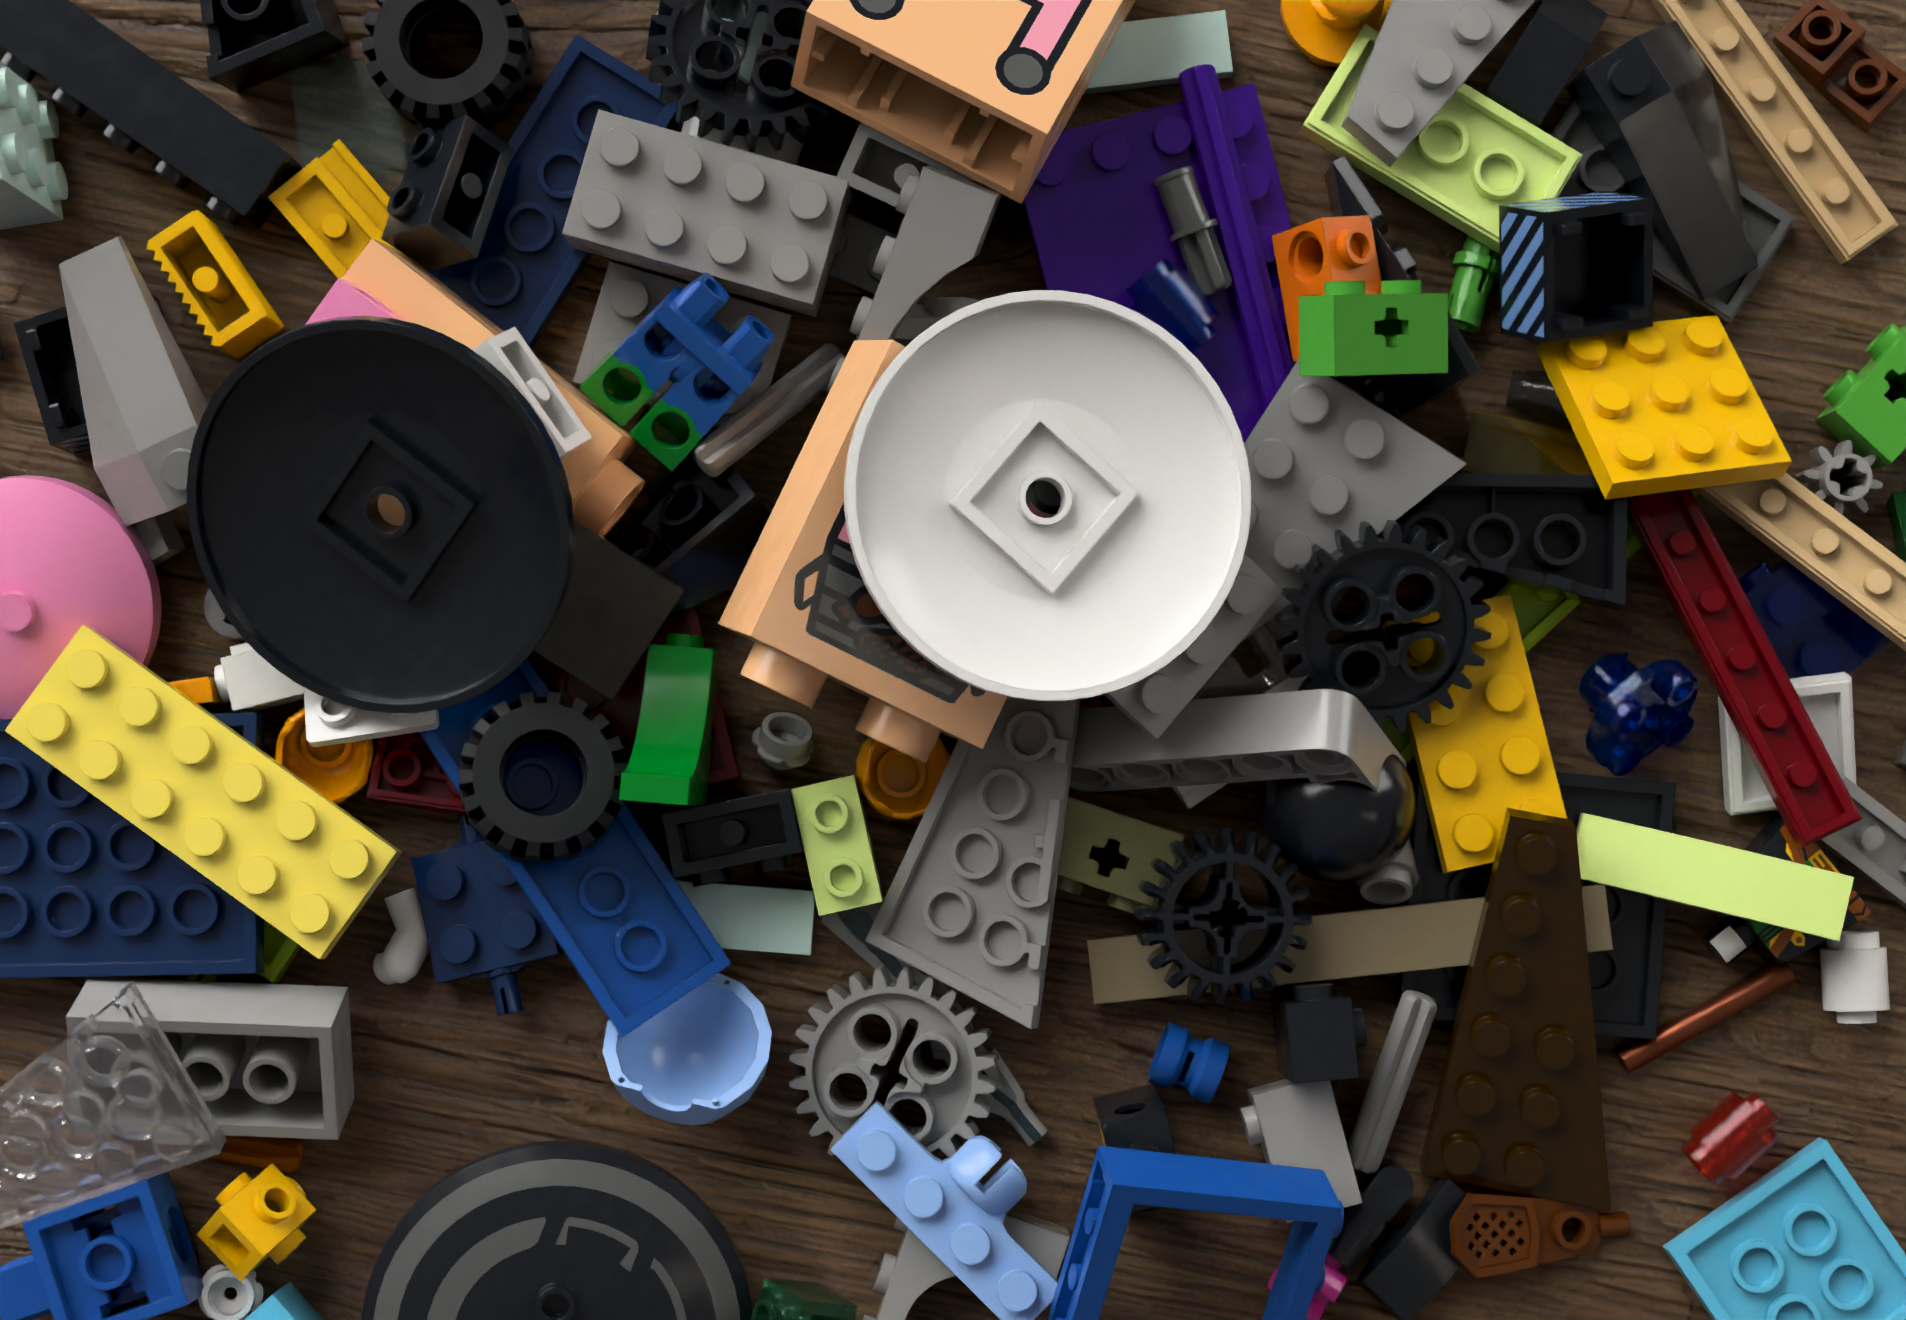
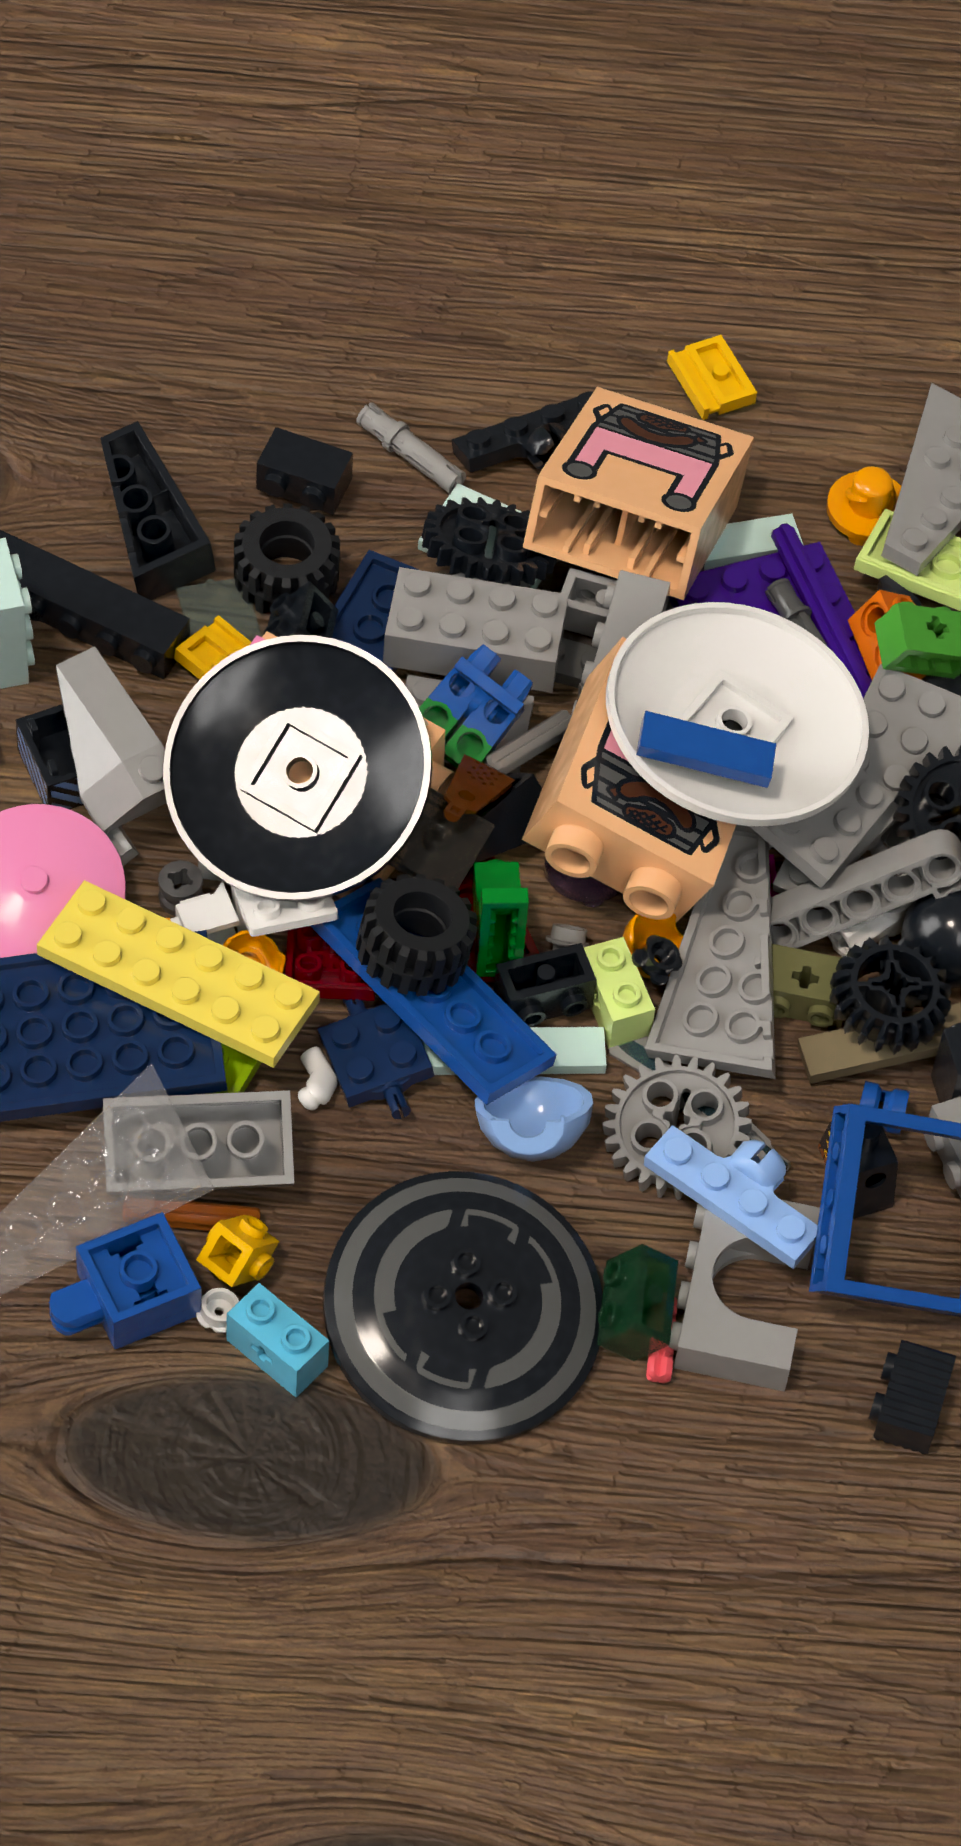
camera: 10 degrees left, 30 degrees down
yellow brick [146,210,284,359] -> none
none -> reddish brown piece [444,754,515,822]
none -> black plate [632,935,682,985]
none -> blue tile [636,711,776,788]

